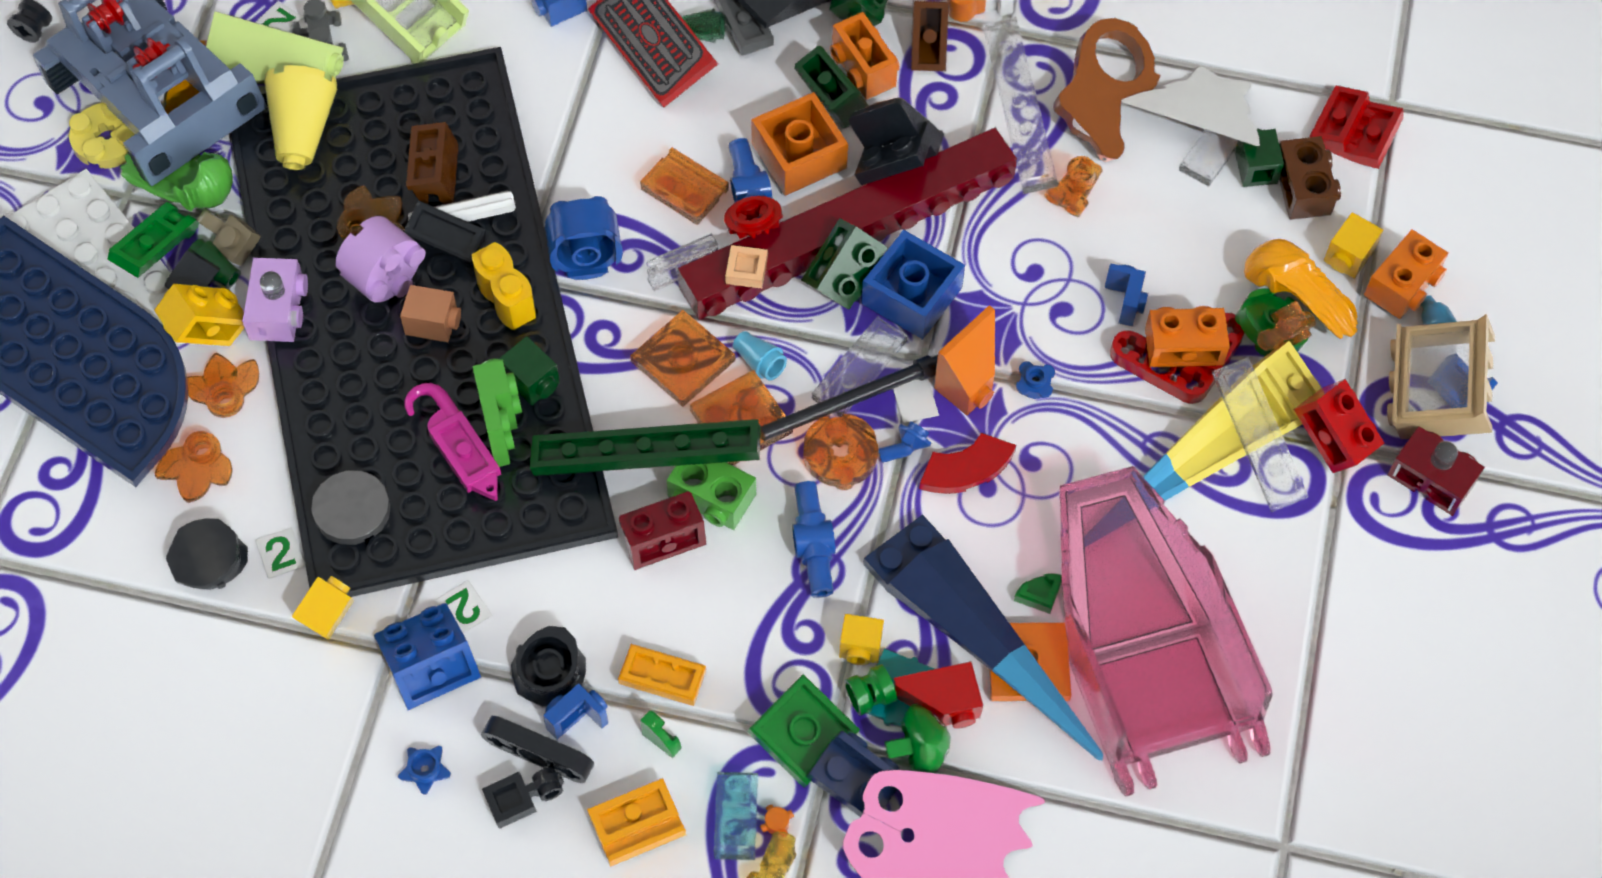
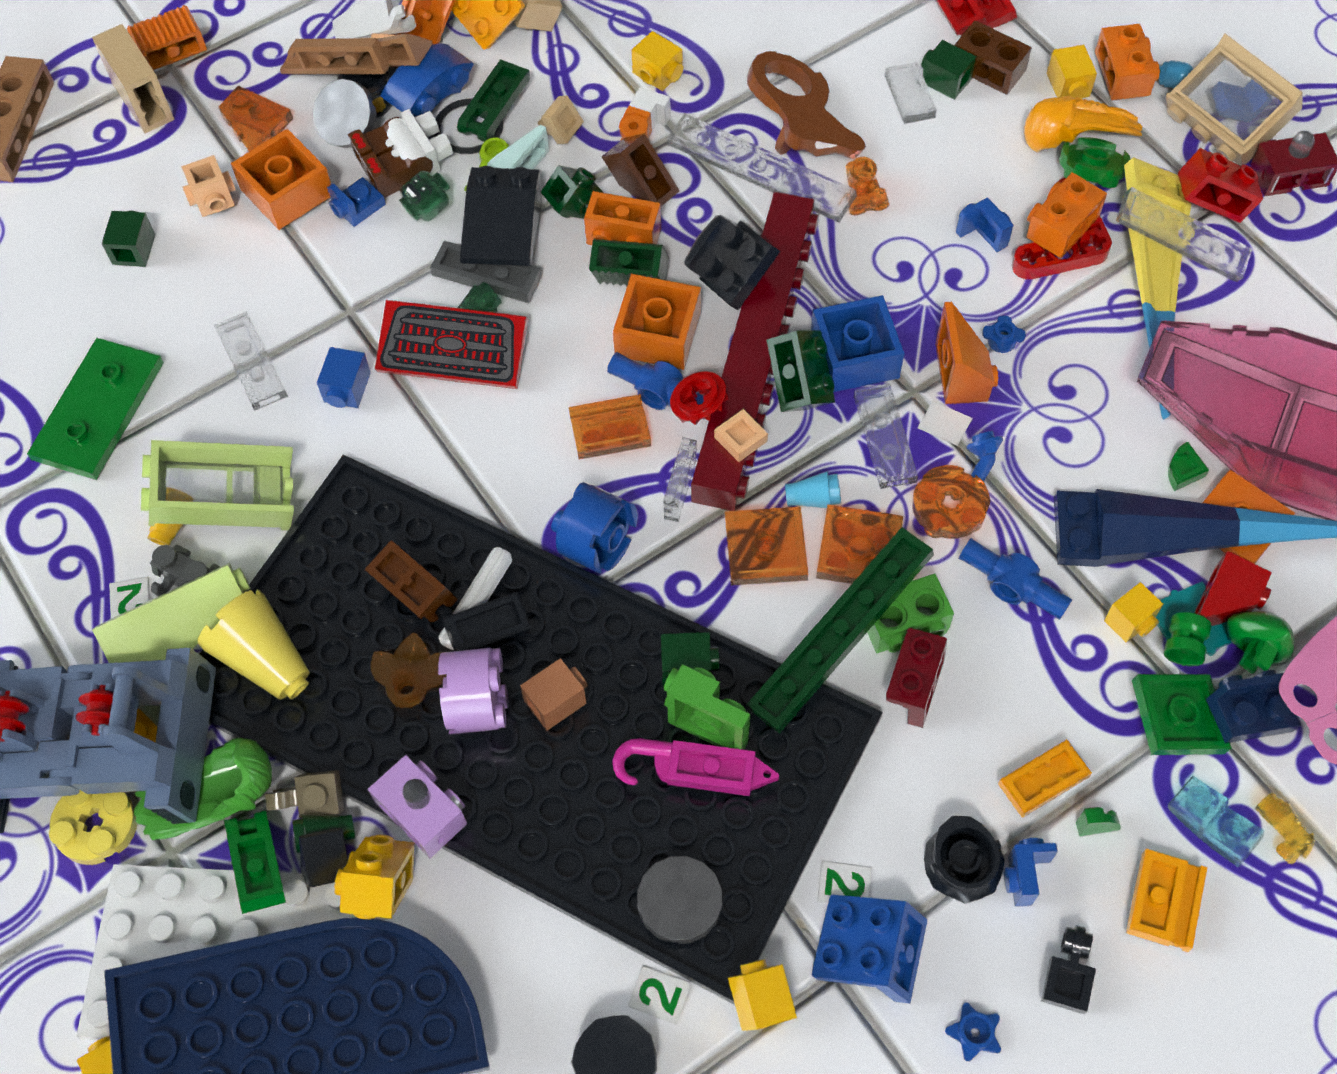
camera: 45 degrees left, 0 degrees up
clear orange plate [155,431,233,503] -> none
clear orange plate [187,353,260,418] -> none
yellow brick [472,242,536,330] -> none
black beam [481,715,595,783] -> none
black bar [760,355,938,441] -> none
orange piece [760,804,794,838] -> none
red tile [919,433,1017,494] -> none
white sticker [1121,67,1260,146] -> none
clear orange plate [1257,301,1316,351] -> none

